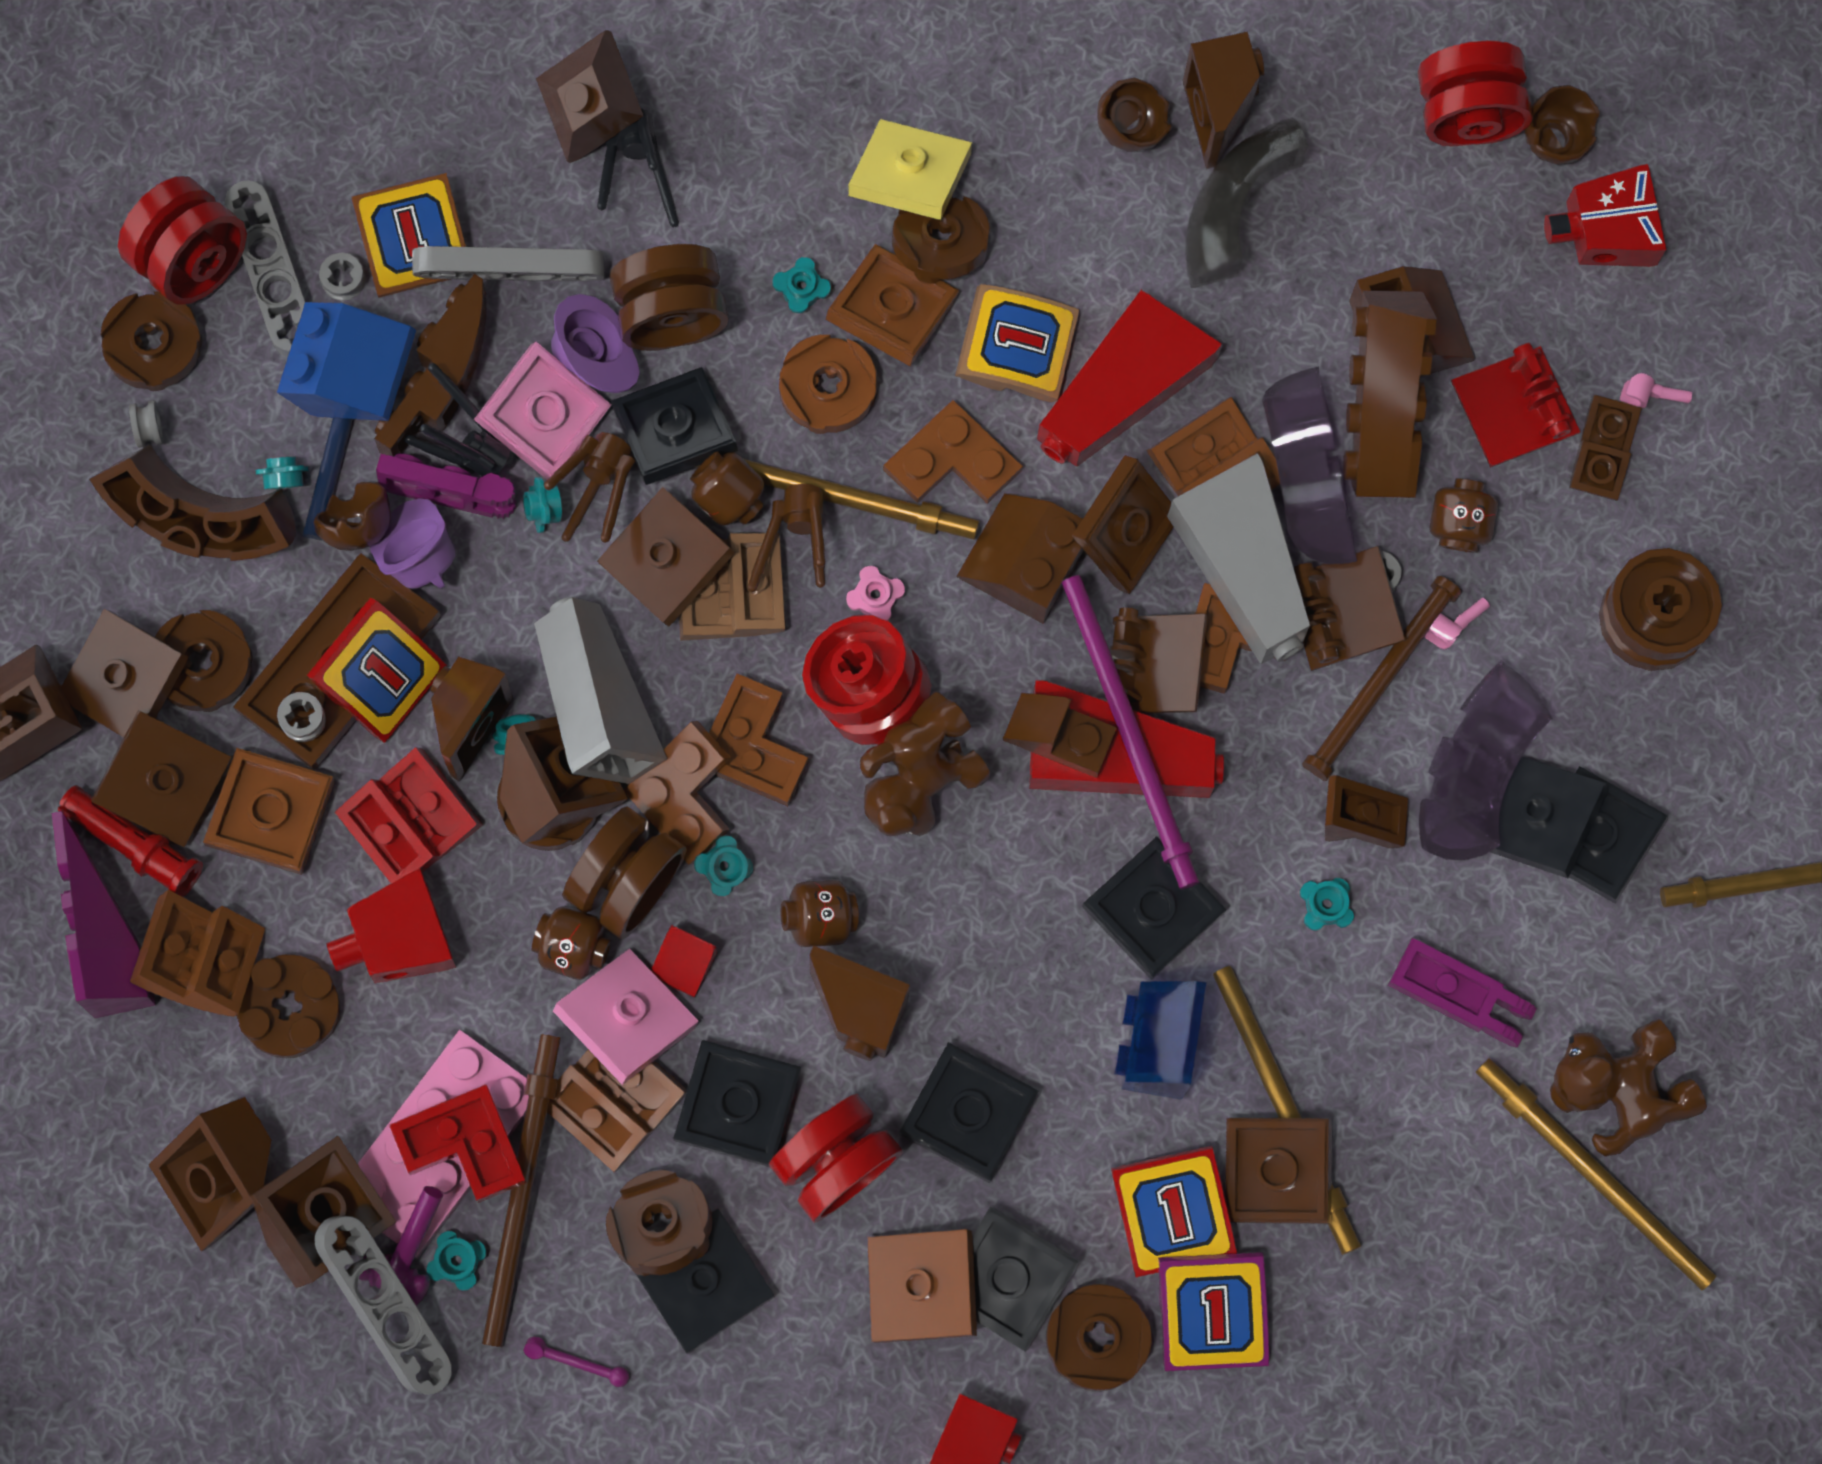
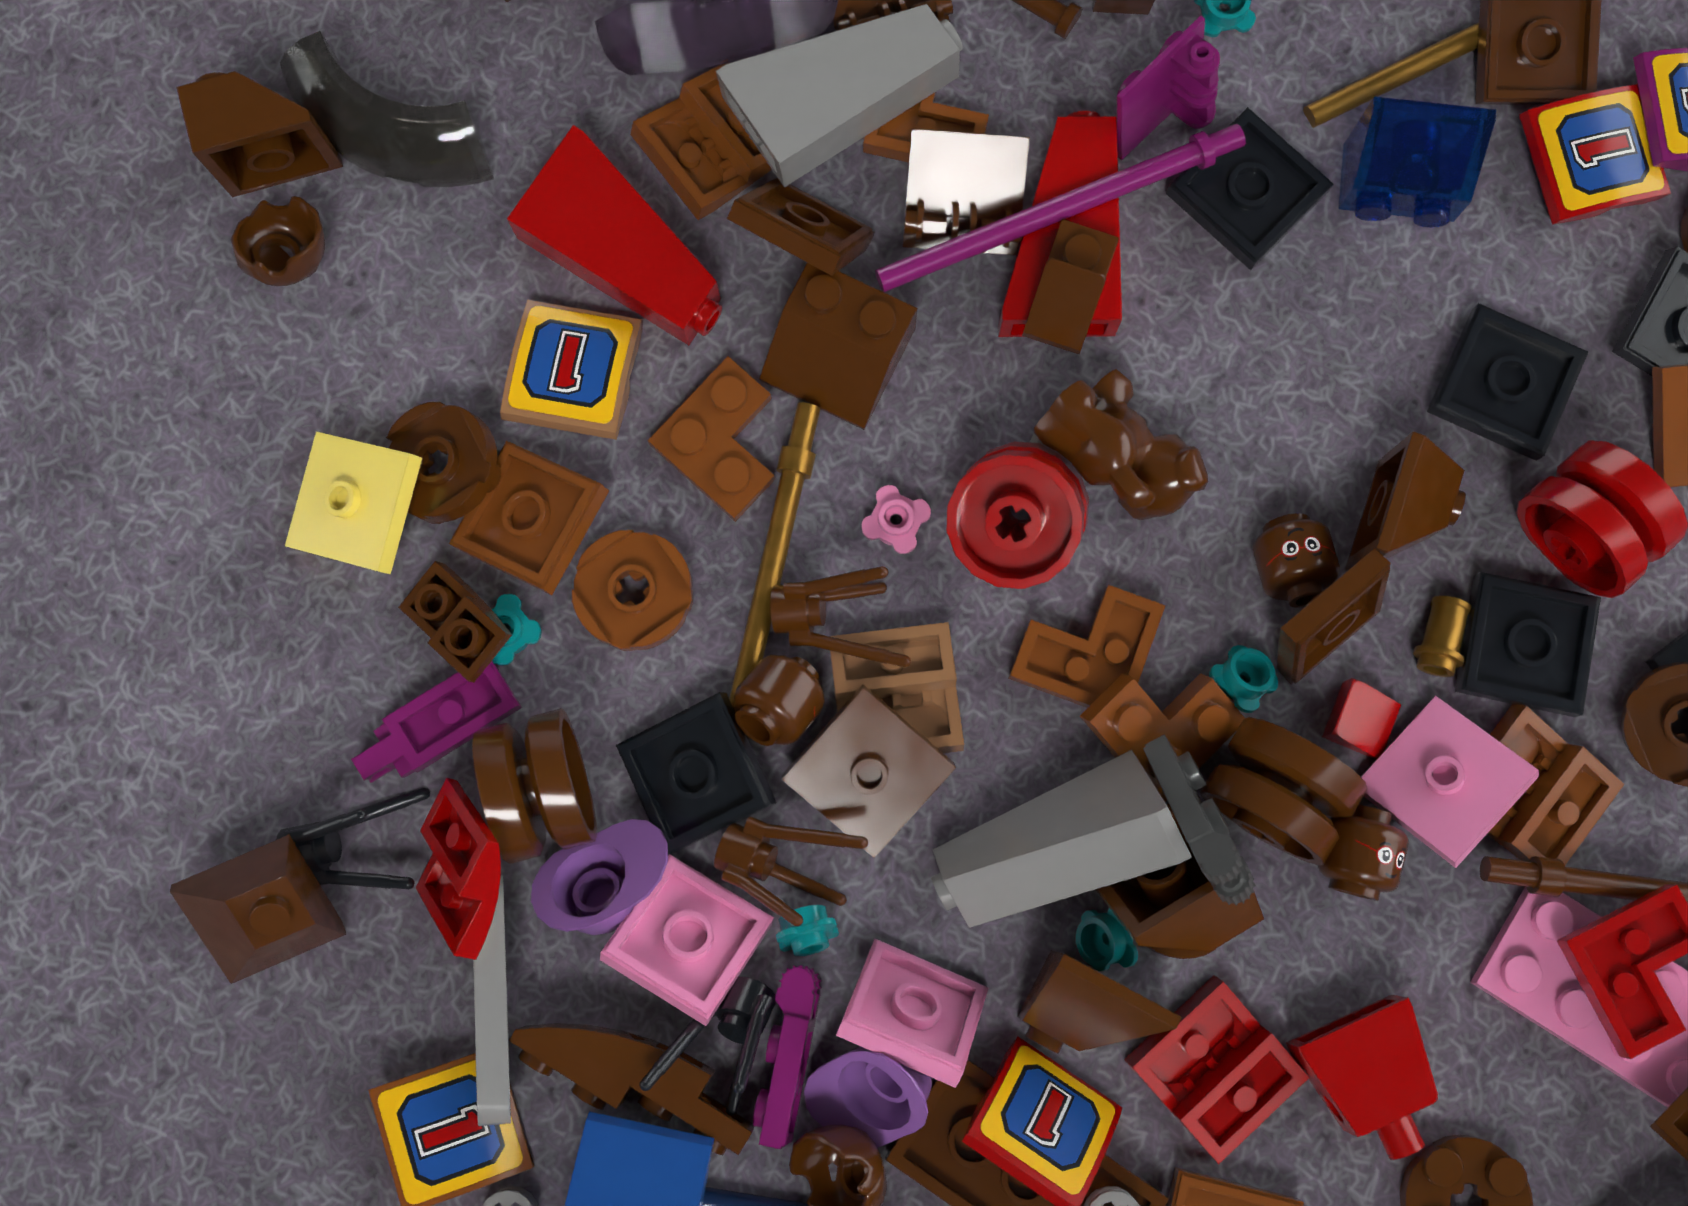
camera: 85 degrees left, 5 degrees up
none -> magenta hinge [351,661,522,783]
none -> reddish brown slope [398,561,512,683]
none -> red slope [416,778,501,960]
none -> bright pink plate [836,939,988,1088]
none -> magenta hinge [1117,15,1220,161]
none -> dark grey hinge [1143,734,1256,906]
none -> reddish brown plate [1276,548,1391,685]
none -> pearl gold pin [1413,596,1471,677]

